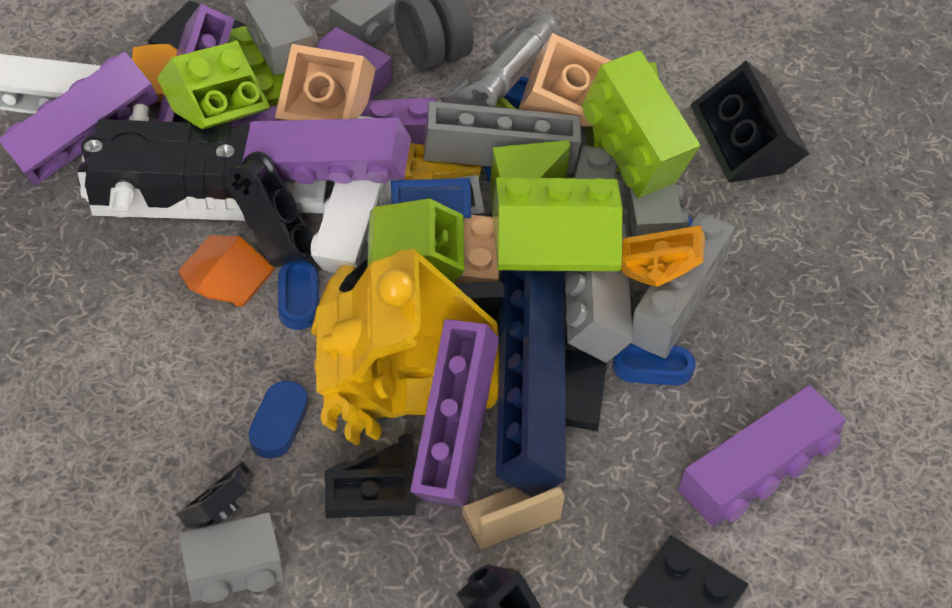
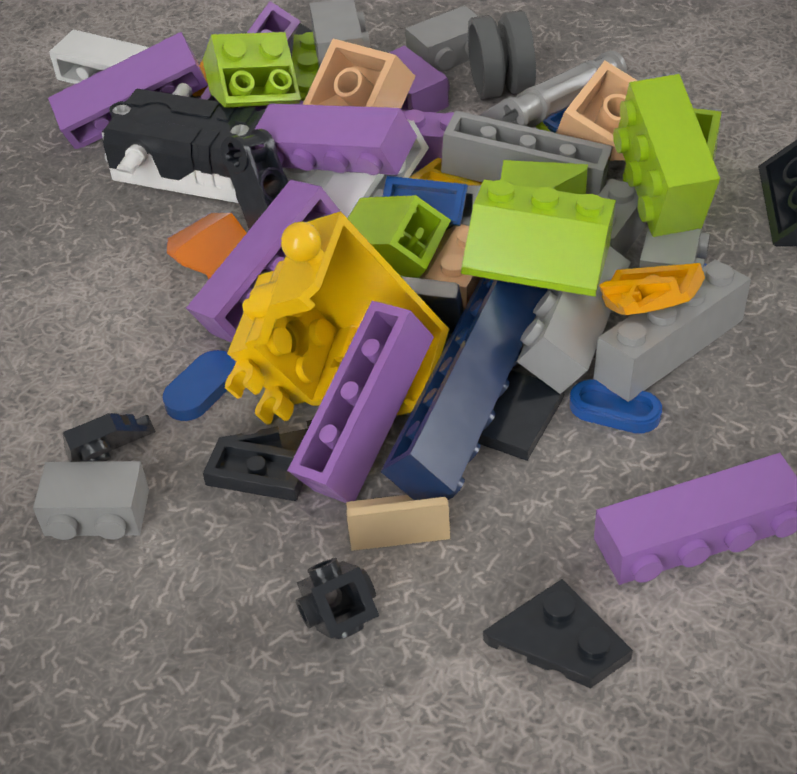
camera: 25 degrees right, 5 degrees down
none -> medium lavender brick [186,180,340,342]

